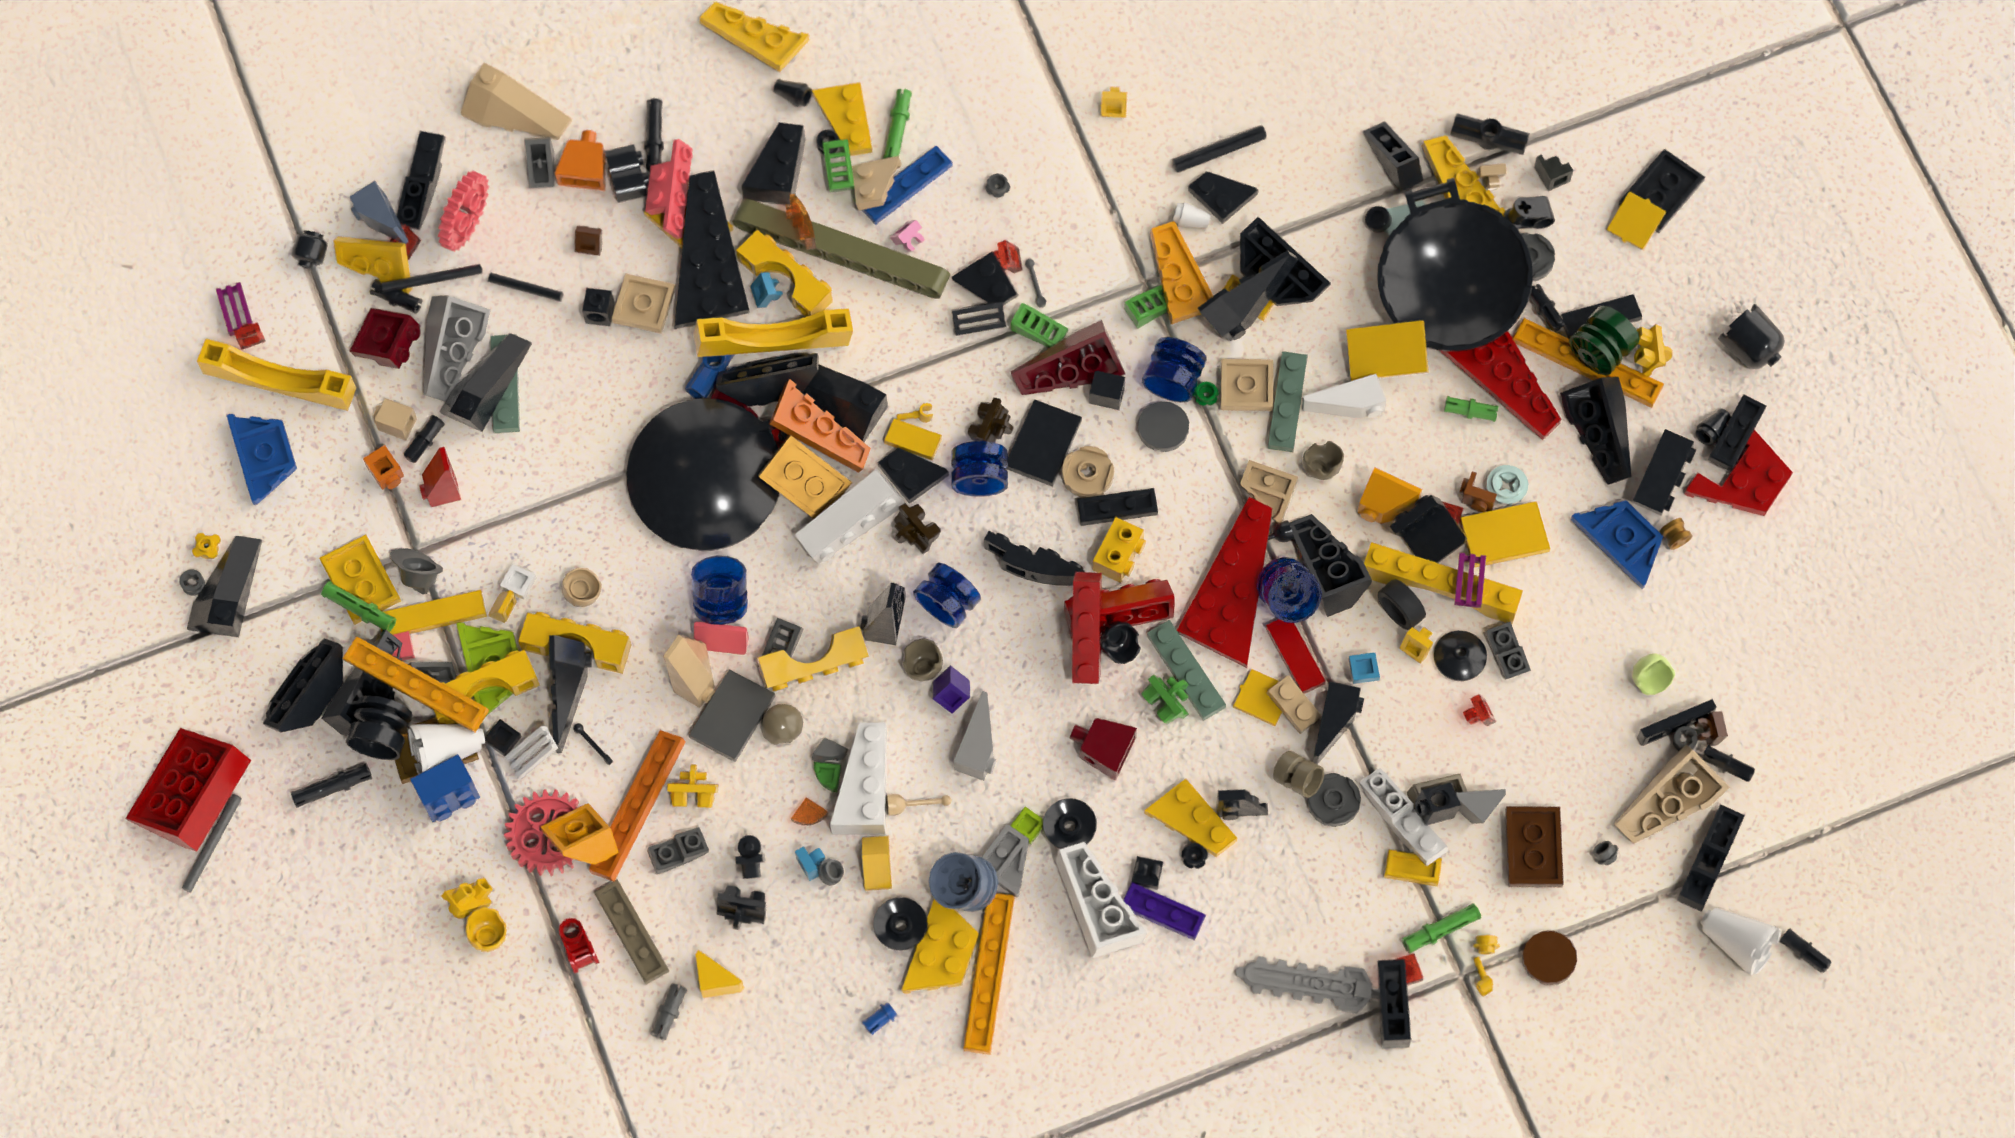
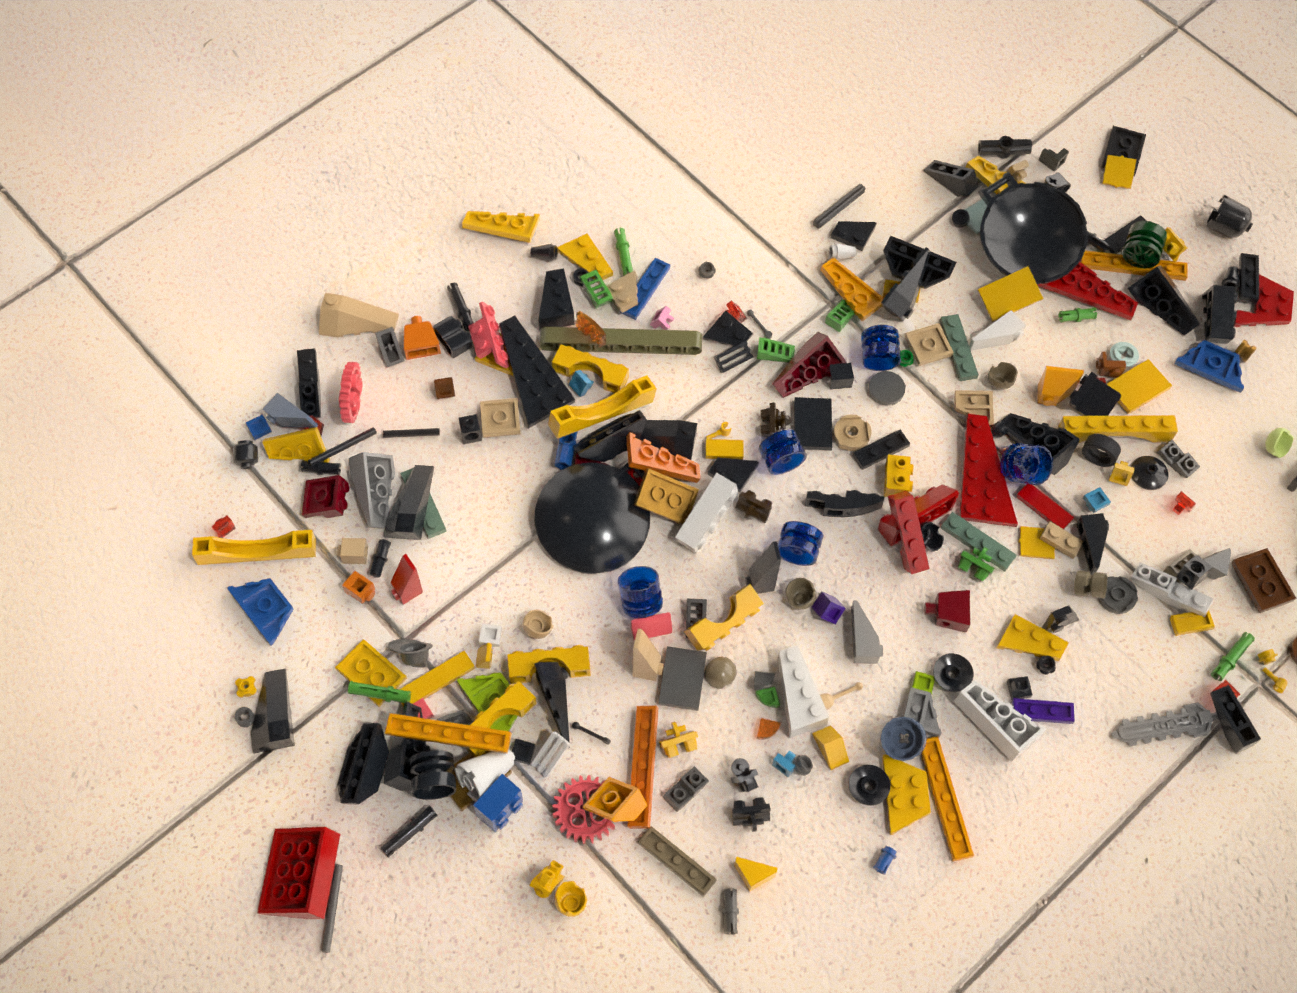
camera: 25 degrees left, 5 degrees down
magenta tile [216,282,255,337] -> none
red piece [559,918,600,974] -> none
yellow tile [1101,87,1127,118] -> none
magenta tile [1454,553,1486,608] -> none
none -> blue plate [245,414,272,440]

